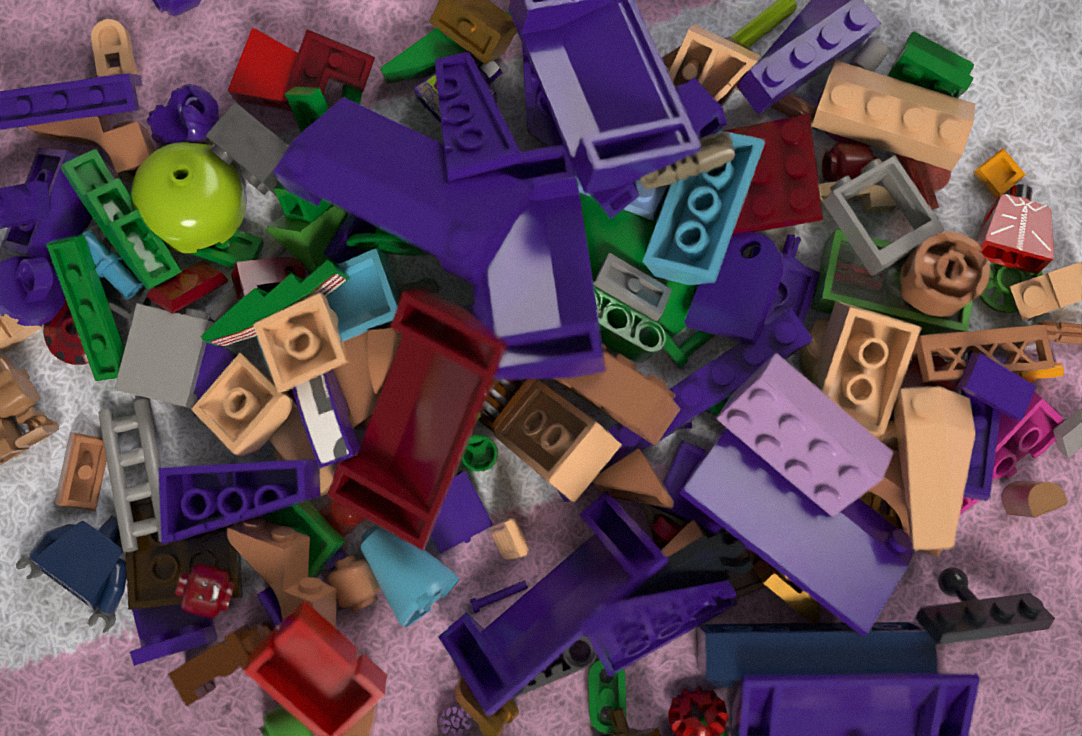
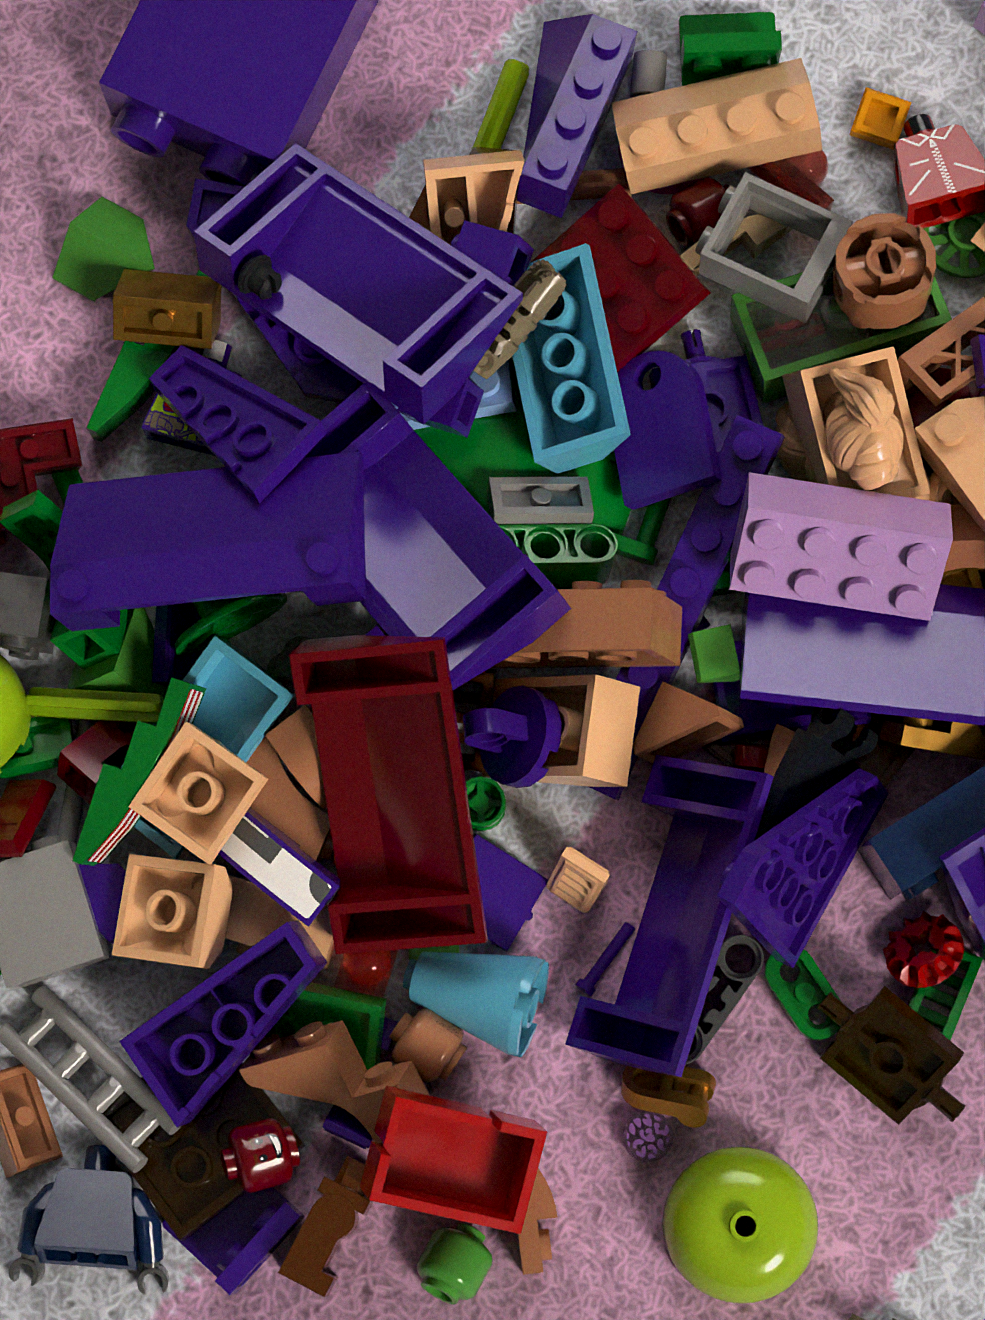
camera: 30 degrees left, 5 degrees down
none -> lime axle [26,687,164,724]
none -> black piece [238,255,282,300]
none -> dark purple tile [463,685,562,788]
none -> bright green slope [688,624,740,683]
none -> light nougat hair [825,367,903,490]

